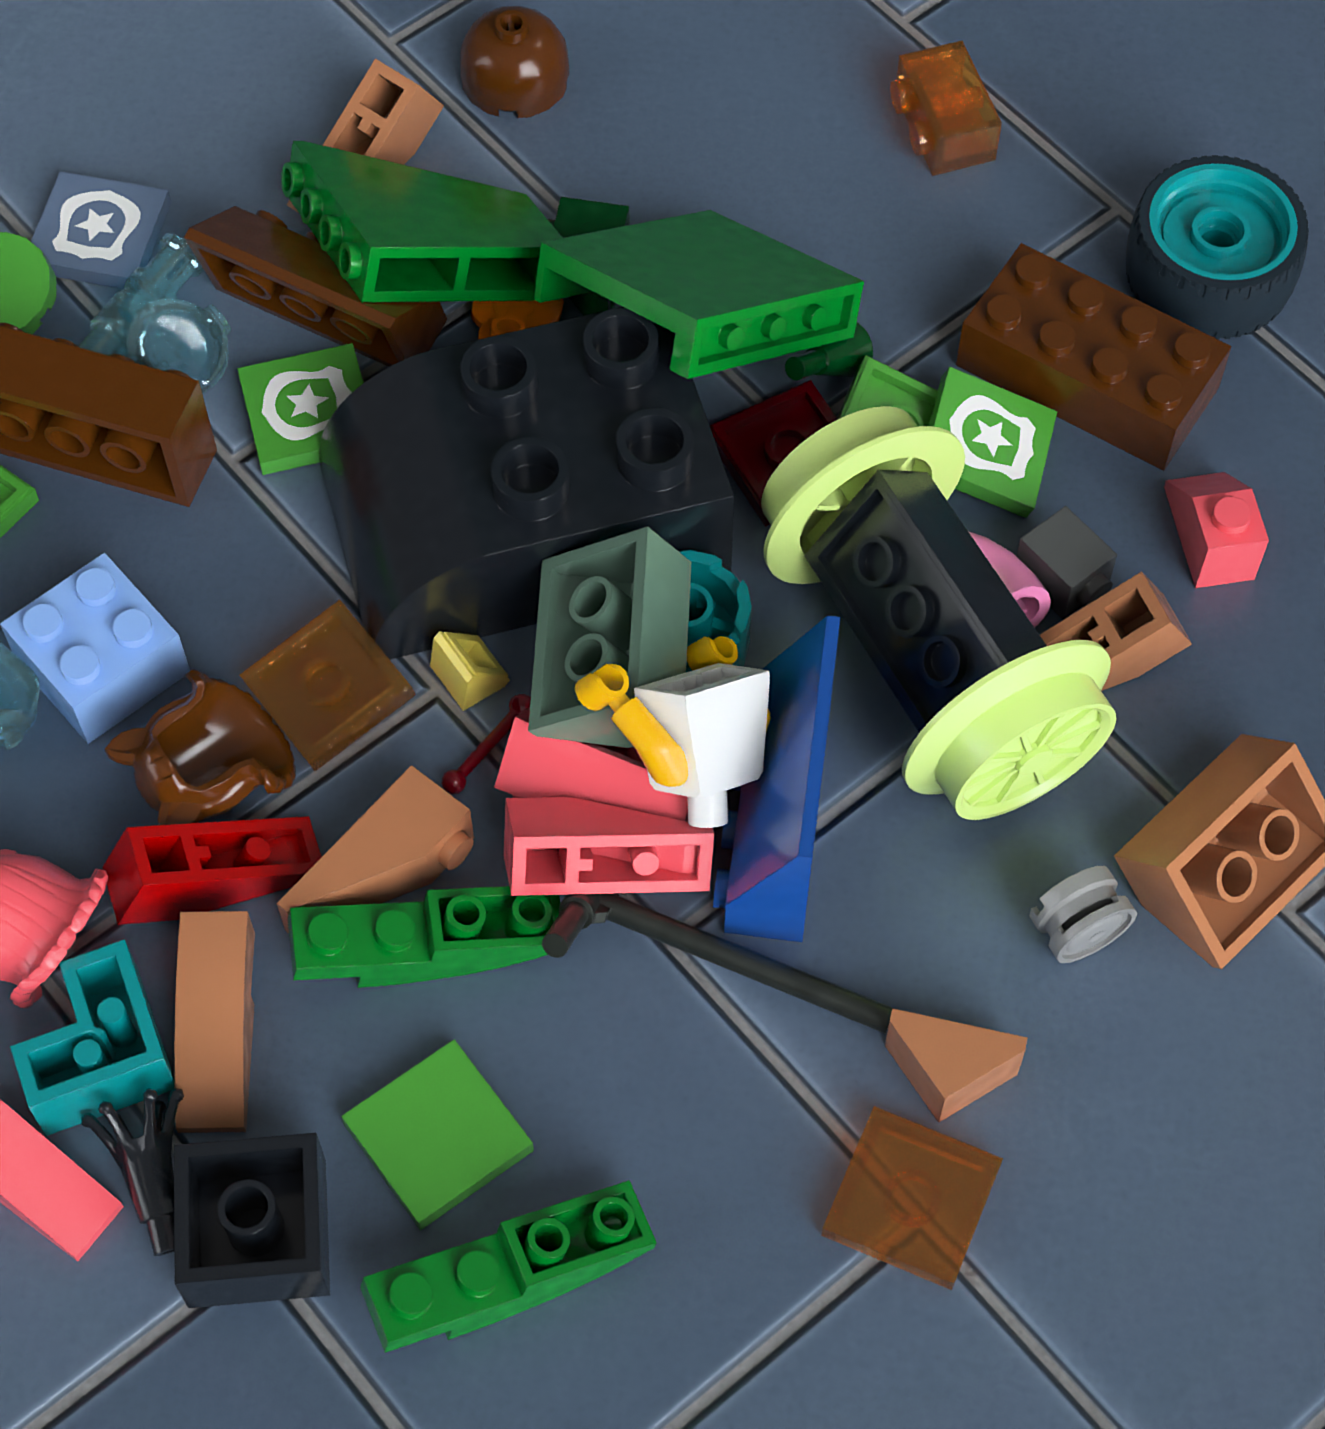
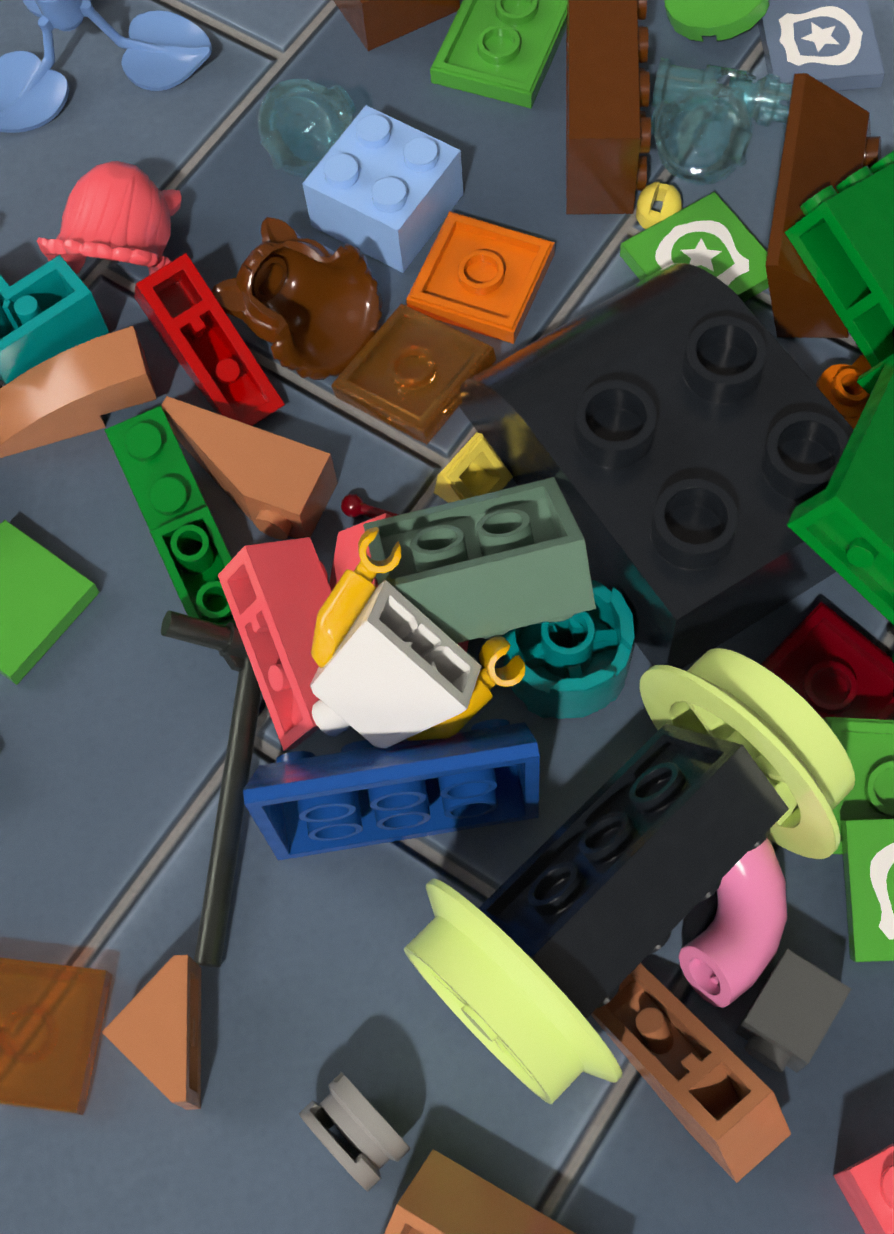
camera: 80 degrees right, 5 degrees up
none -> orange tile [406,211,555,344]
none -> light yellow hinge [636,181,682,229]

